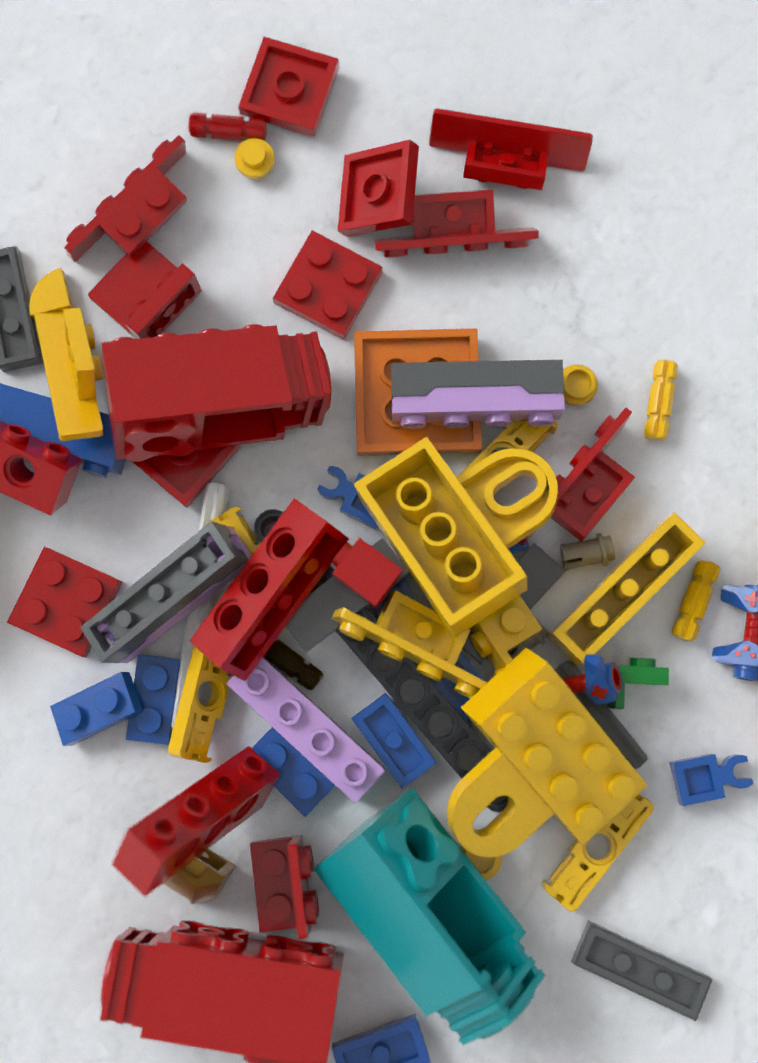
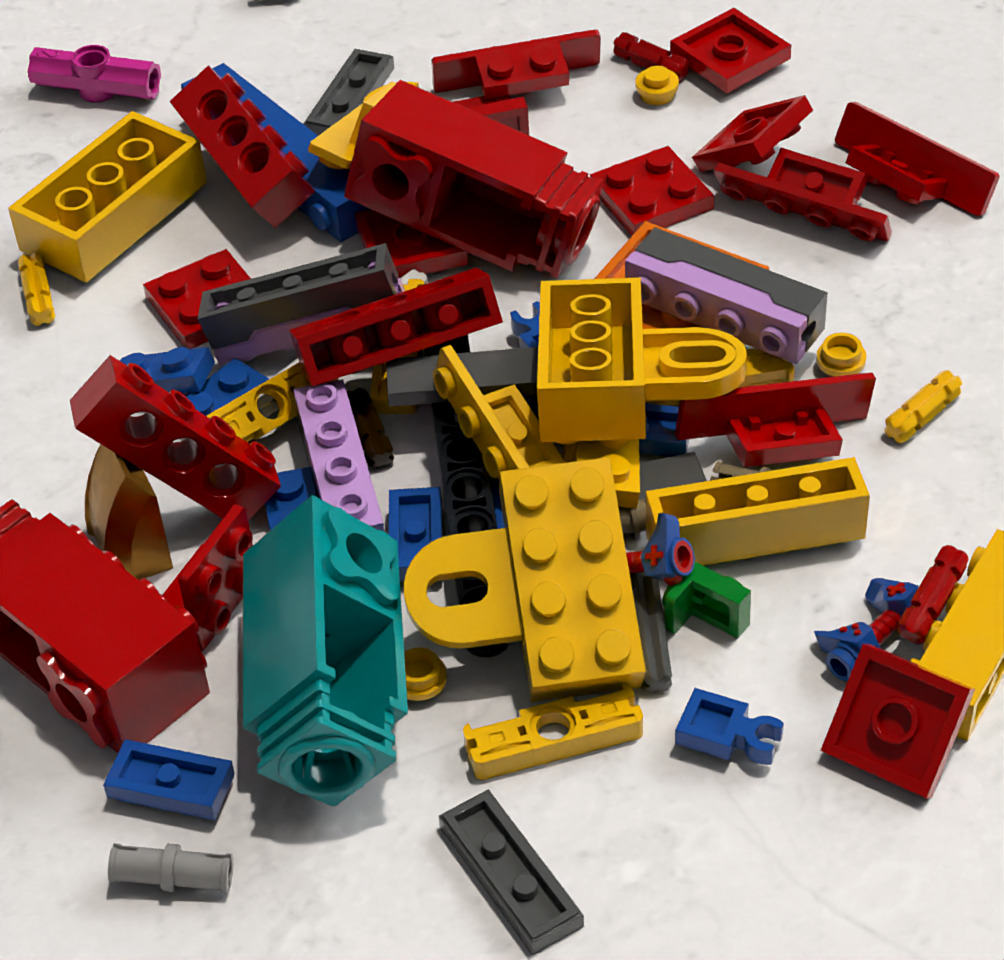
camera: 35 degrees right, 35 degrees down
red brick [332,537,403,609] -> none
yellow axle [672,560,720,642] -> none

